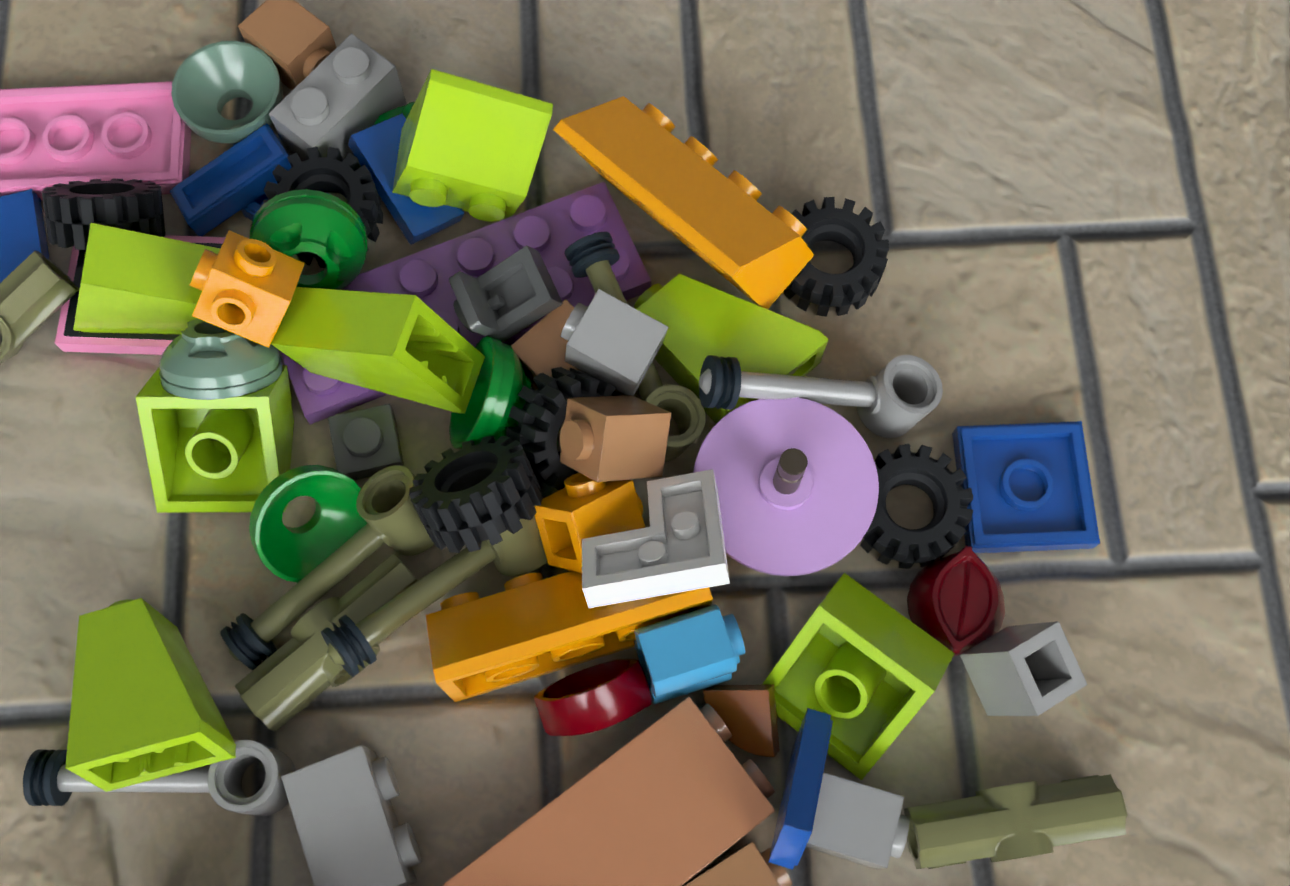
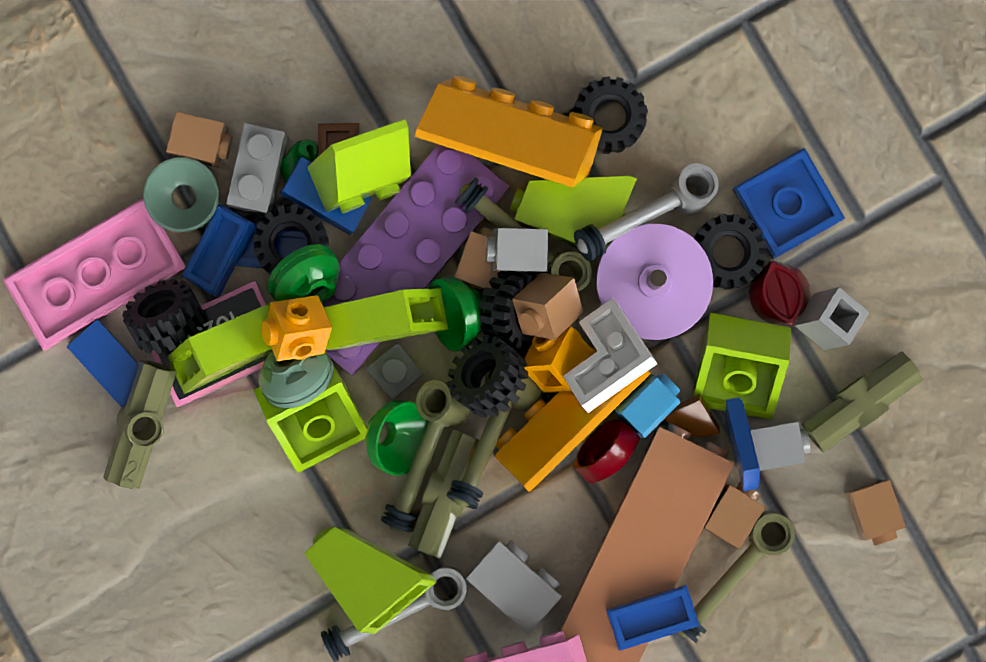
camera: 30 degrees left, 15 degrees up
dark grey bracket [449,245,563,342] -> none

